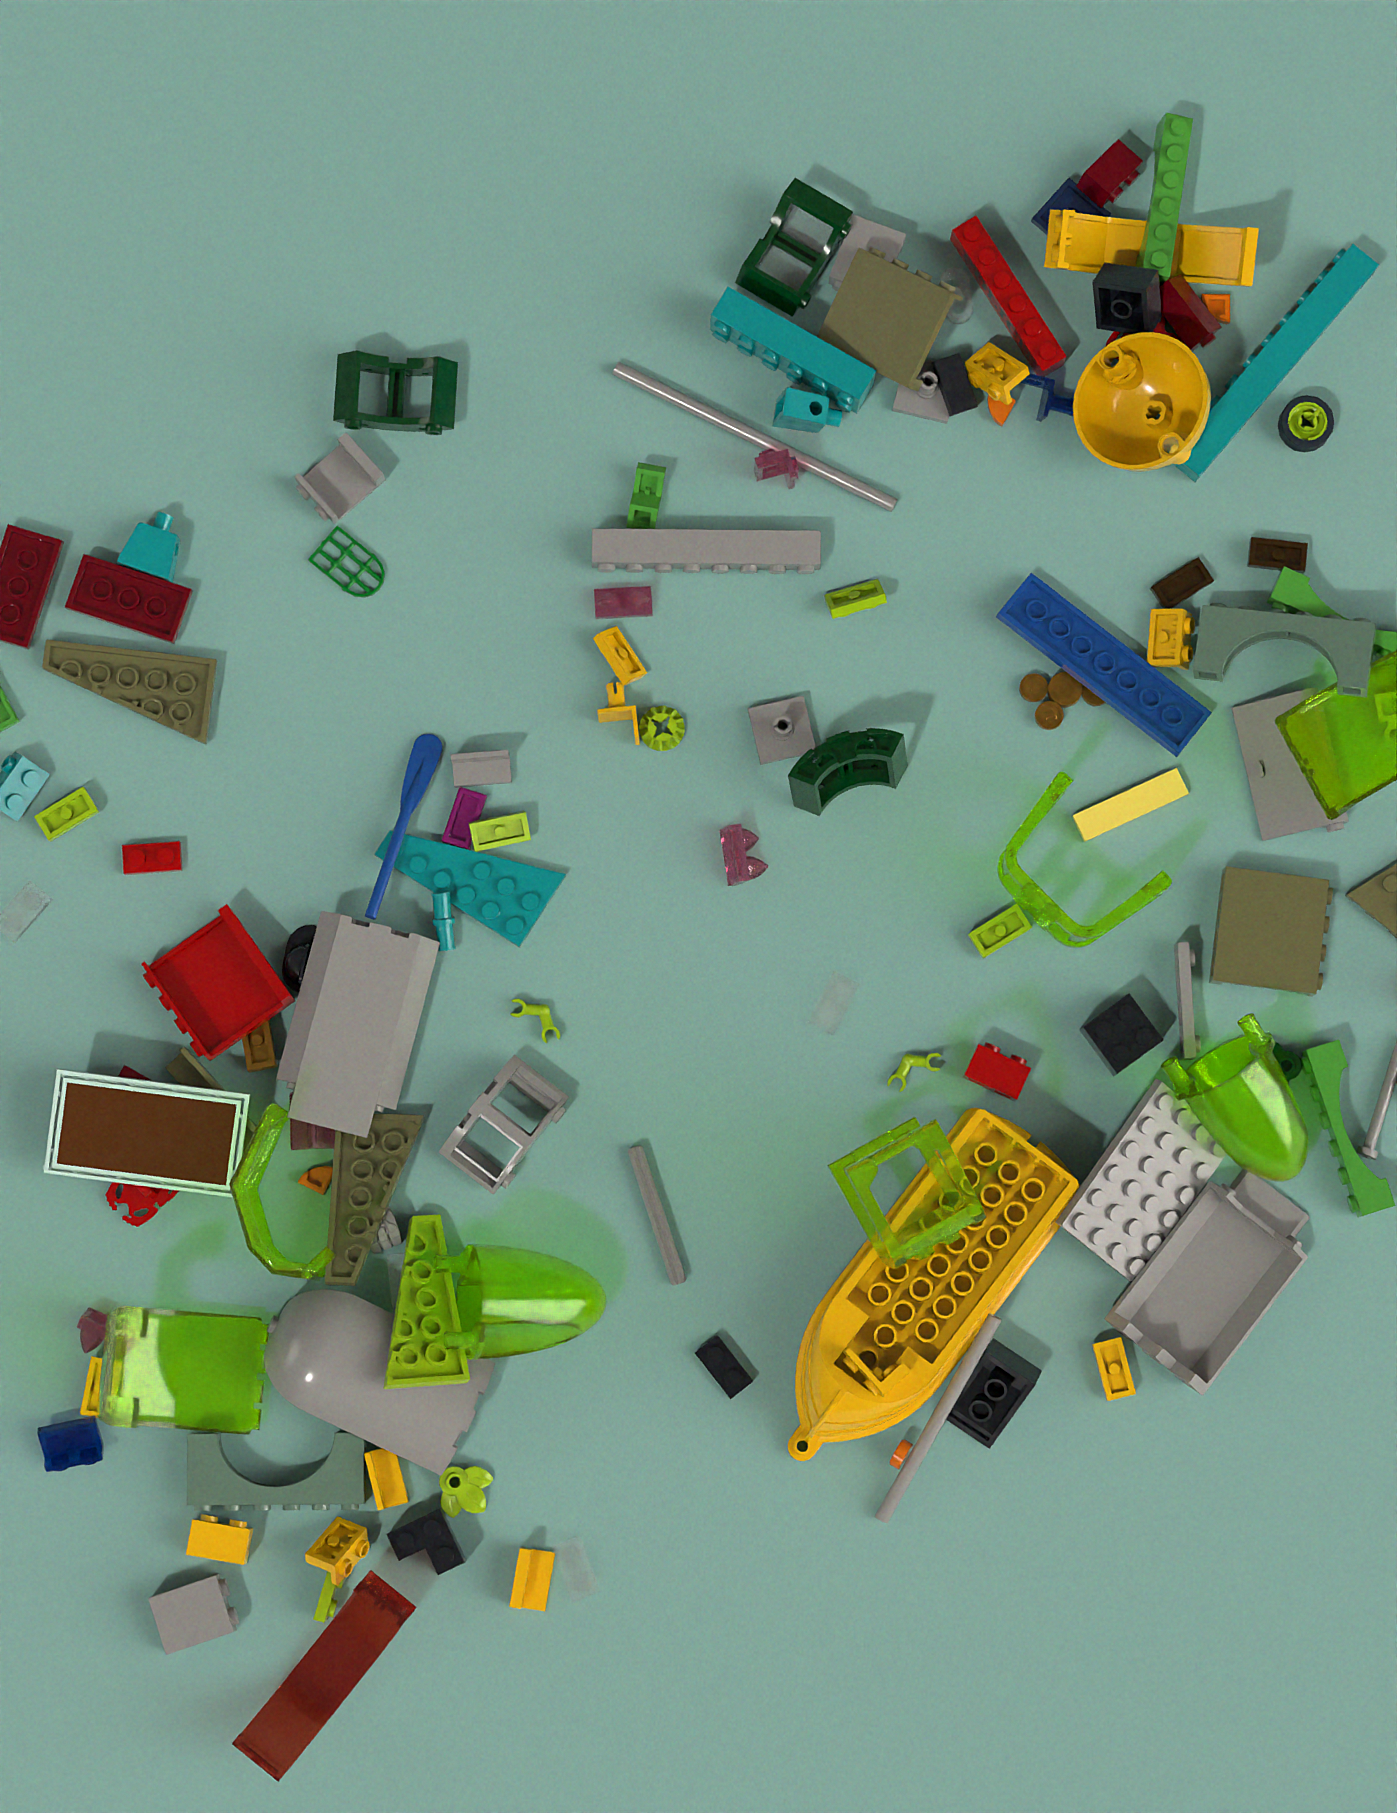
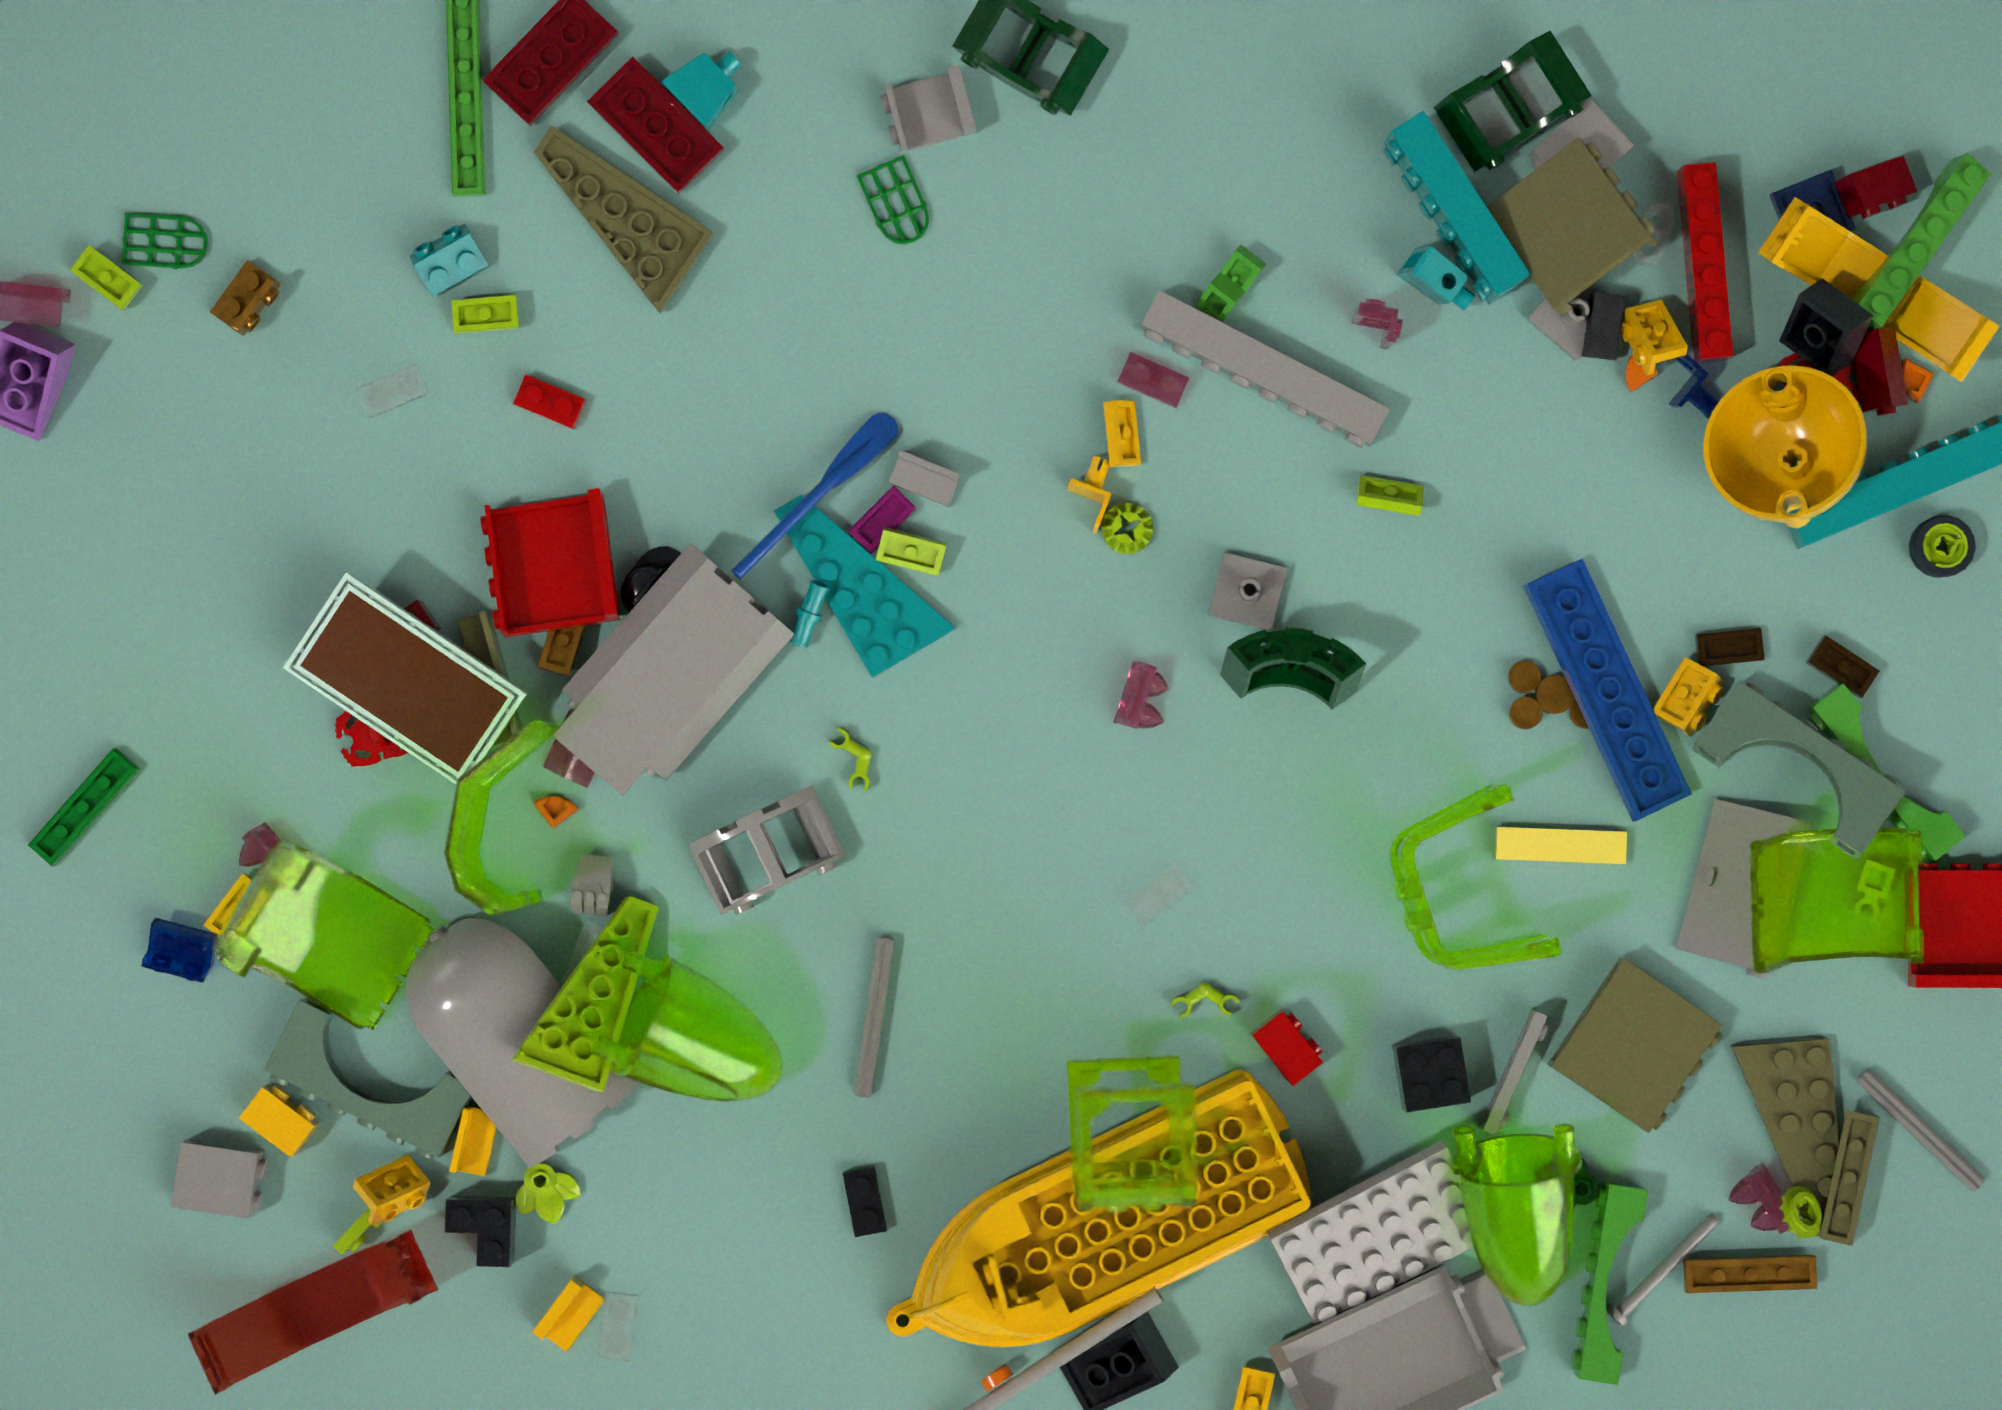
camera: 30 degrees right, 5 degrees up
olive wing [325,1114,424,1286] -> none
light grey piece [613,362,898,512] -> none
lime plate [968,904,1032,959] -> none

